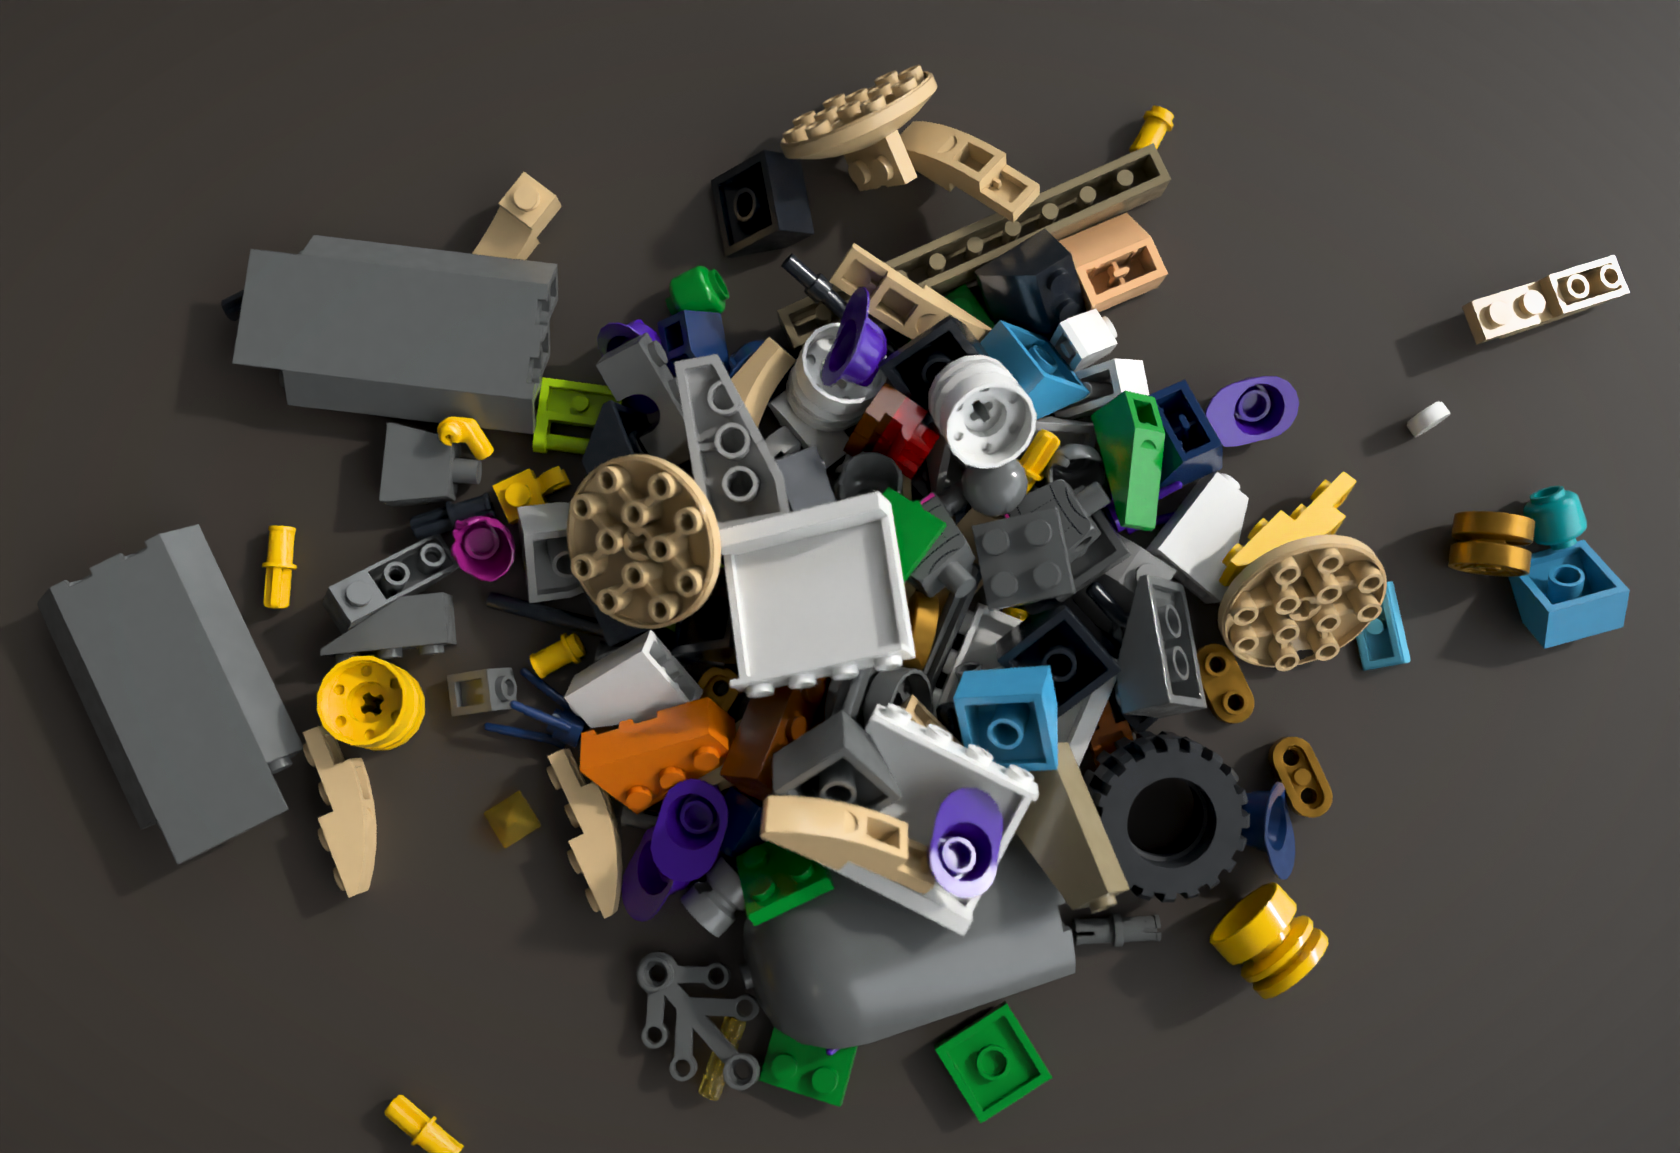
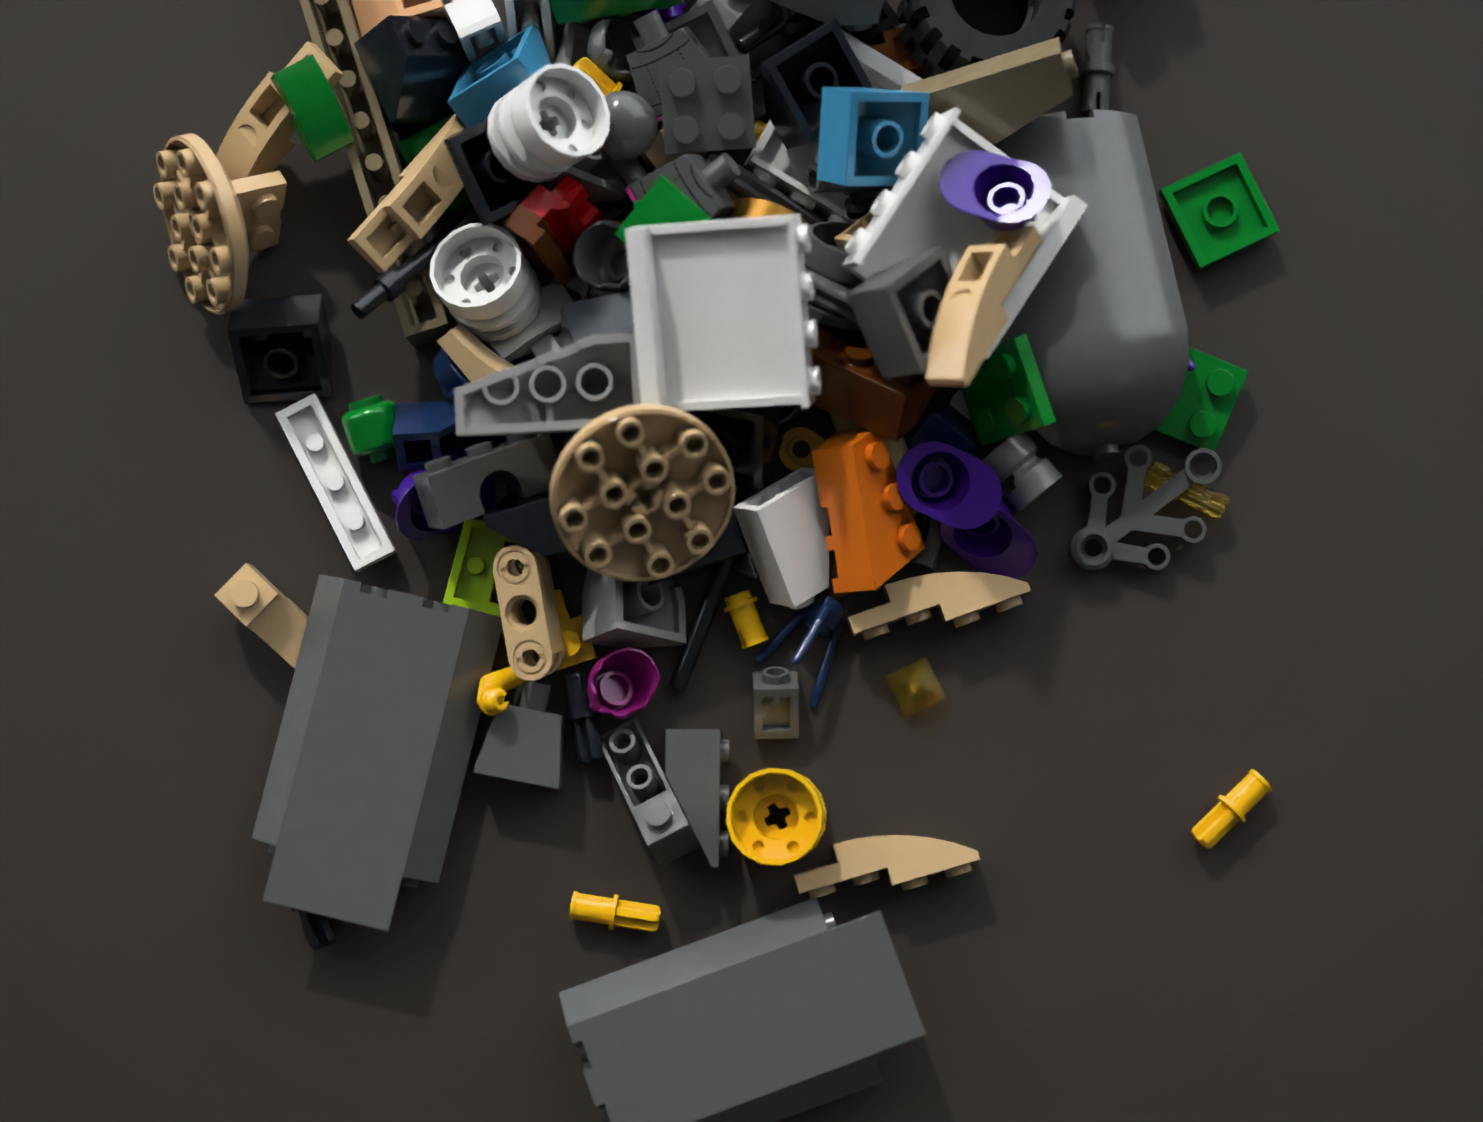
camera: 75 degrees left, 0 degrees up
dark purple piece [821,287,887,387] -> none
none -> green slope [271,54,354,163]
none -> white plate [275,393,397,572]
none -> tan piece [493,543,565,681]

